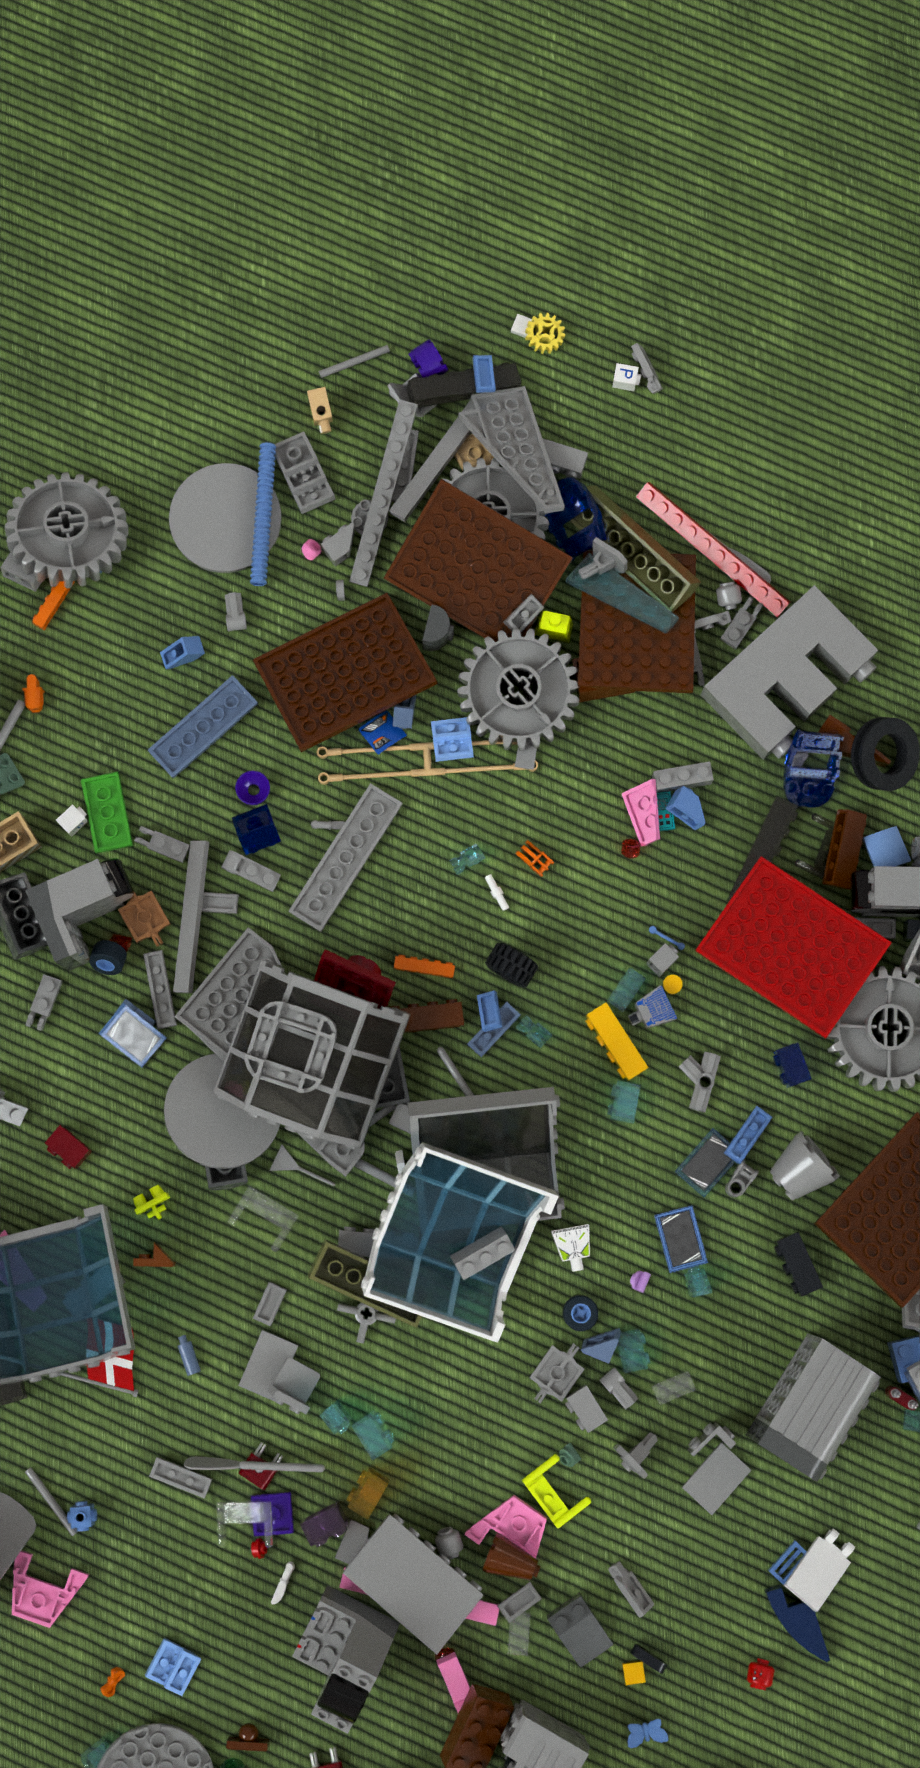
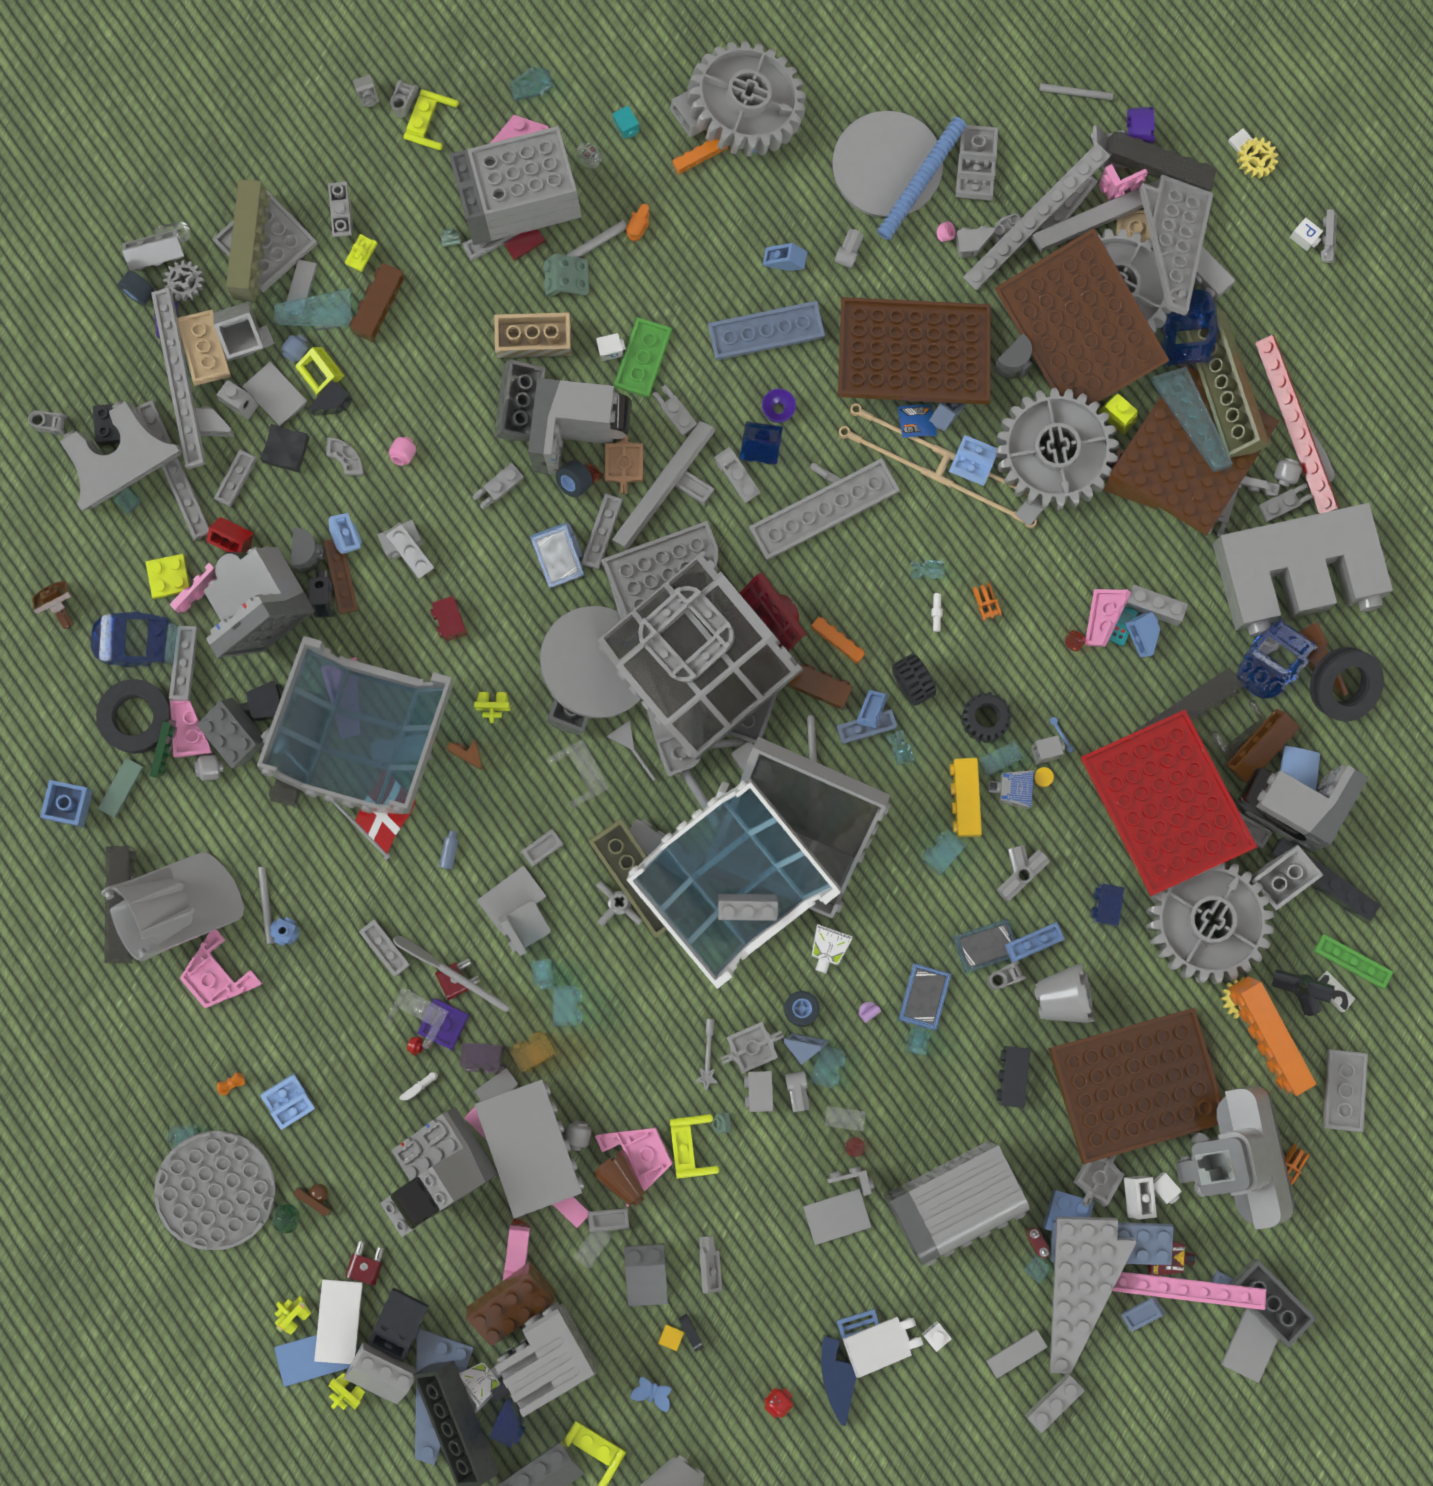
camera: 30 degrees right, 0 degrees up
tan torso [307,387,333,434] -> none
light grey tile [336,580,345,601] -> none
medium blue tile [472,355,496,393] -> none
light grey slope [503,594,545,633] -> none
light grey piece [578,537,627,579] -> none
light grey piece [613,1432,658,1479] -> none
none -> light grey piece [696,1019,717,1090]
none -> clear red tile [845,1137,865,1157]
none -> white brick [922,1321,951,1352]
none -> black tyre [961,692,1012,743]
none -> bright pink bracket [1099,164,1148,201]

